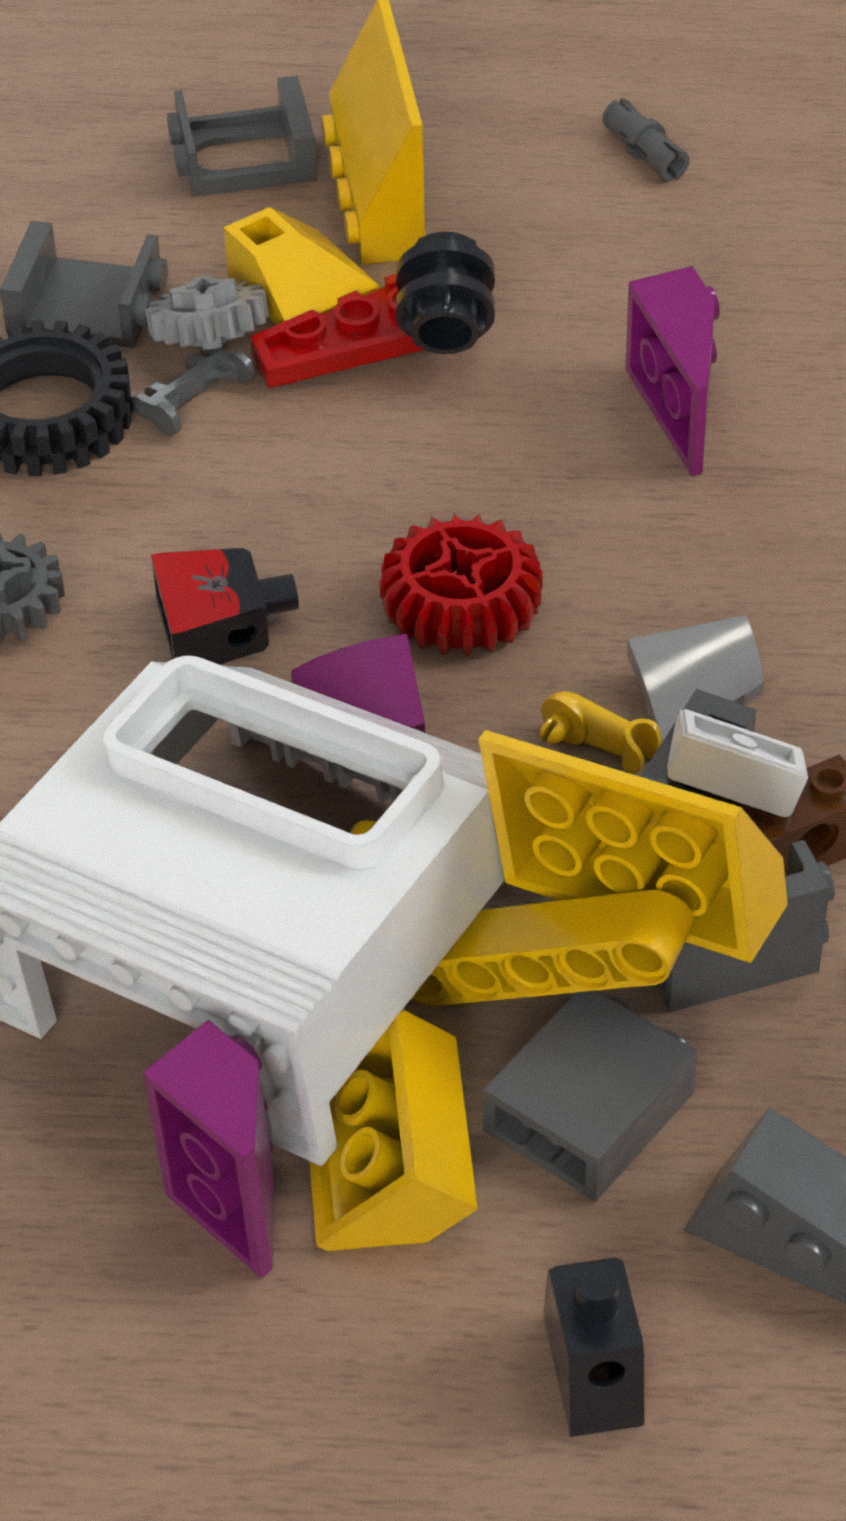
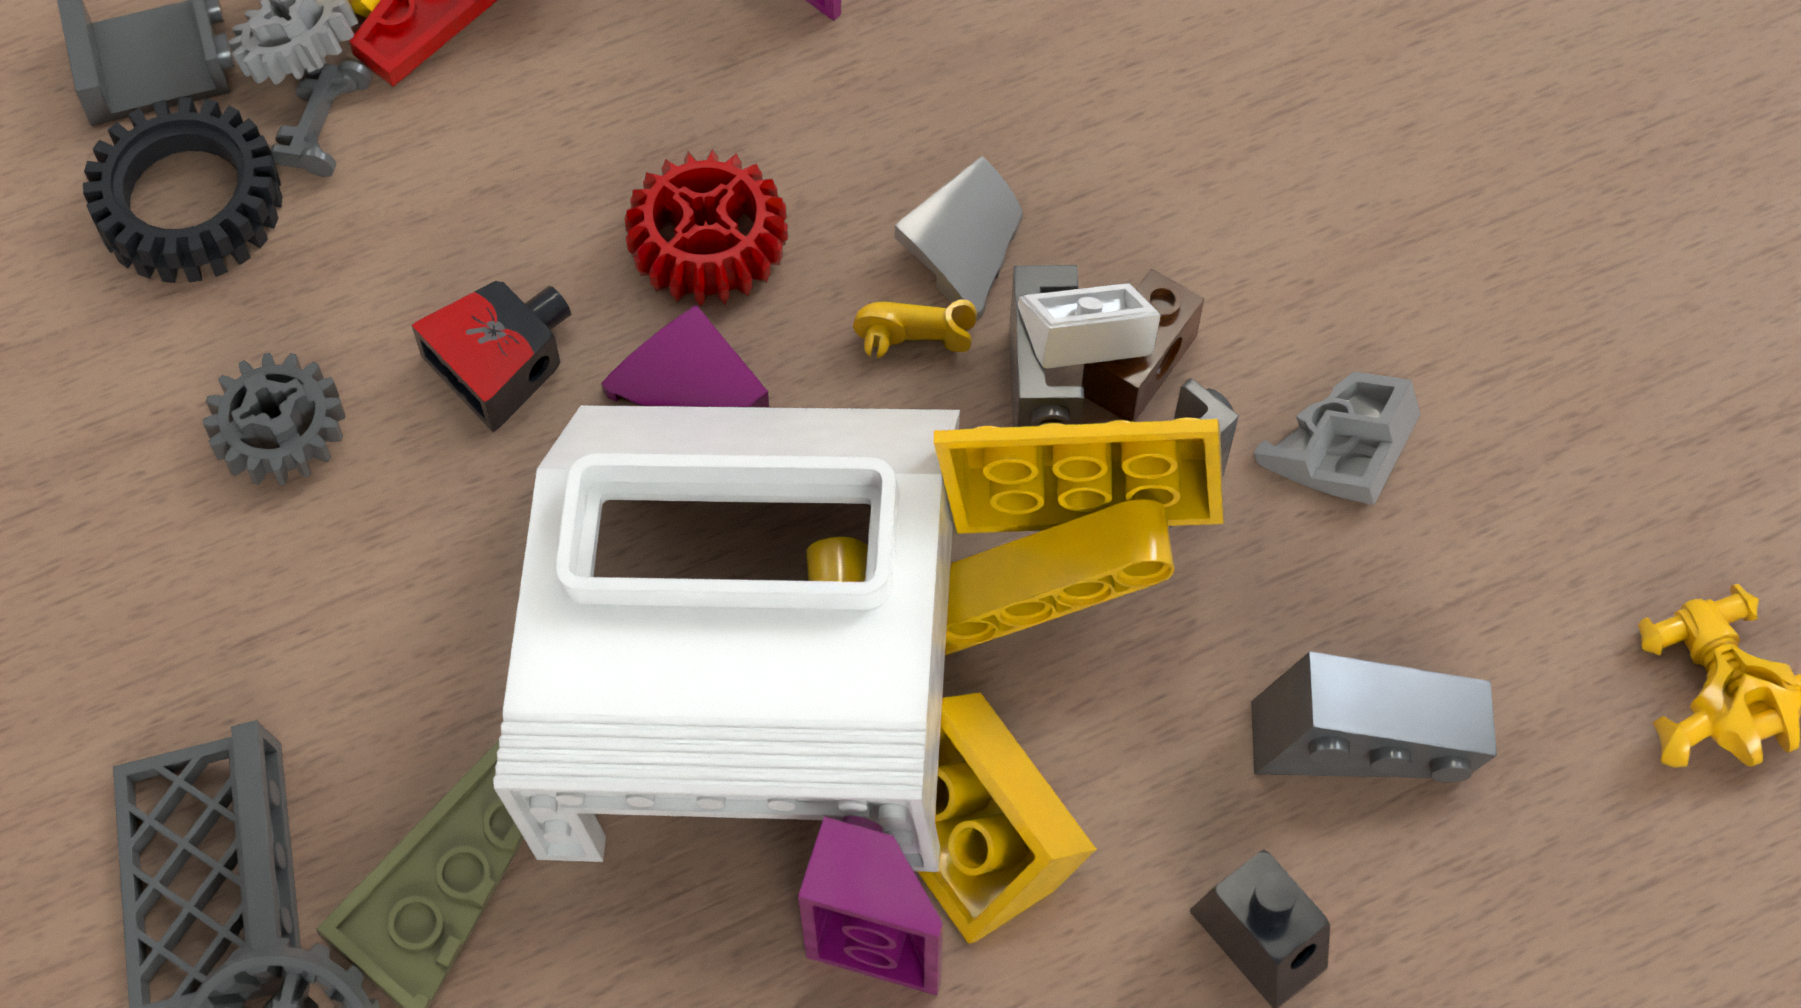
camera: 30 degrees left, 15 degrees up
dark grey brick [483,991,697,1201] -> none

